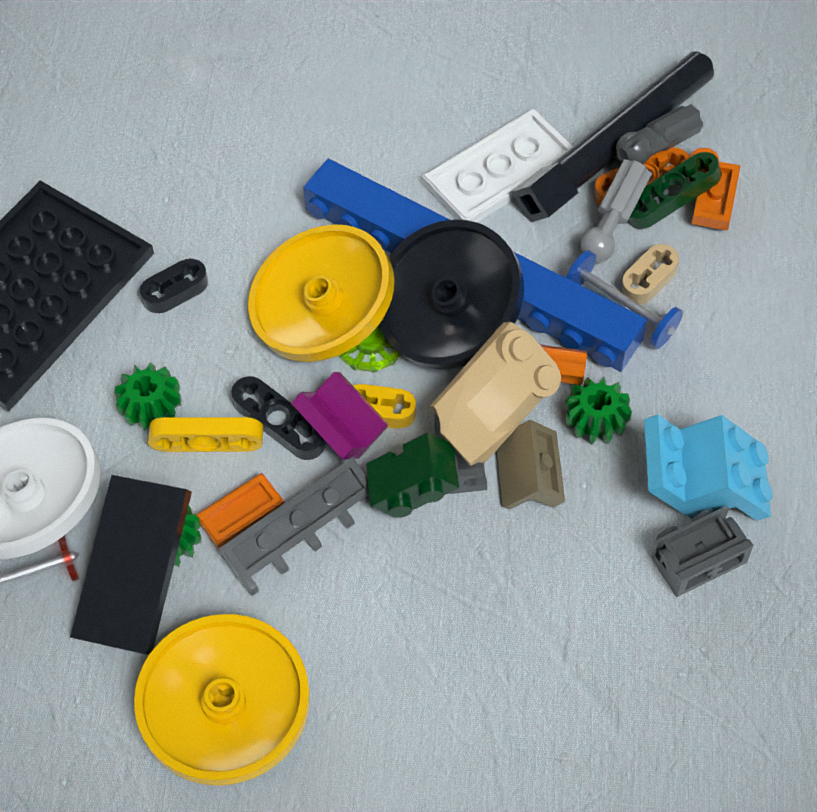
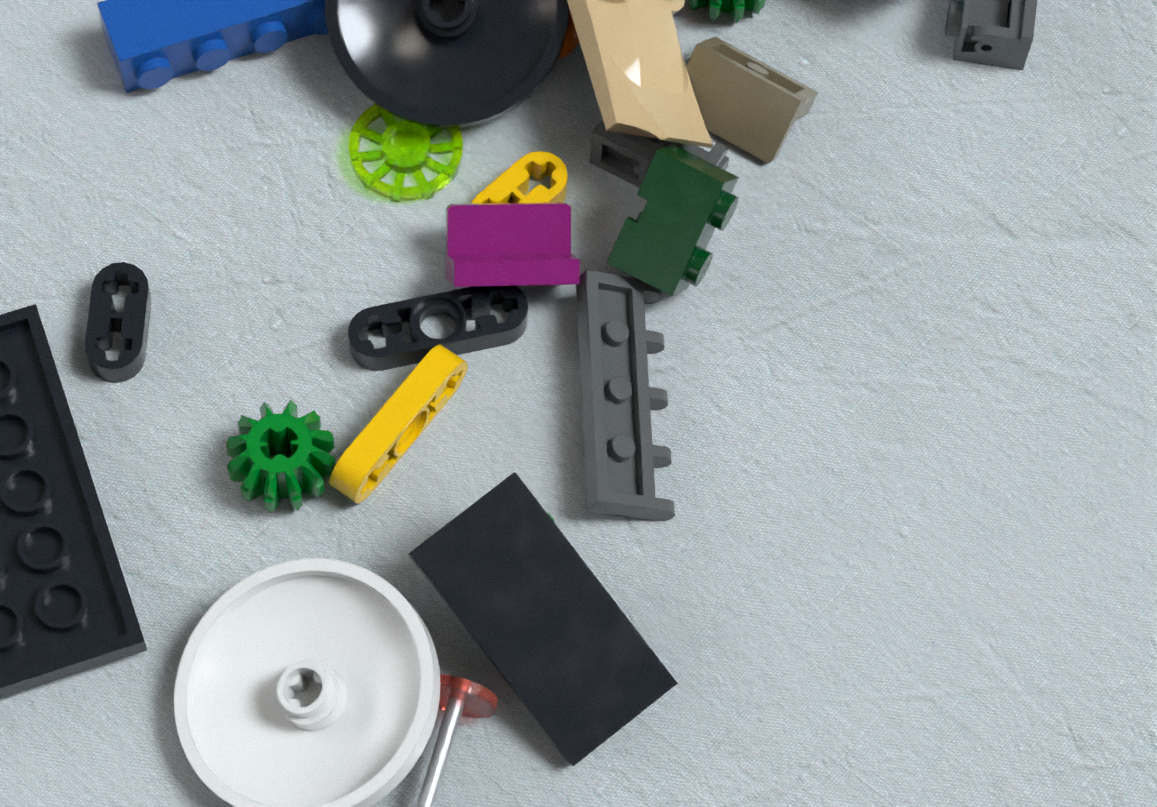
camera: 60 degrees left, 5 degrees up
yellow dish [134,614,310,786] -> none
orange tile [196,473,285,551] -> none
yellow dish [248,224,394,362] -> none

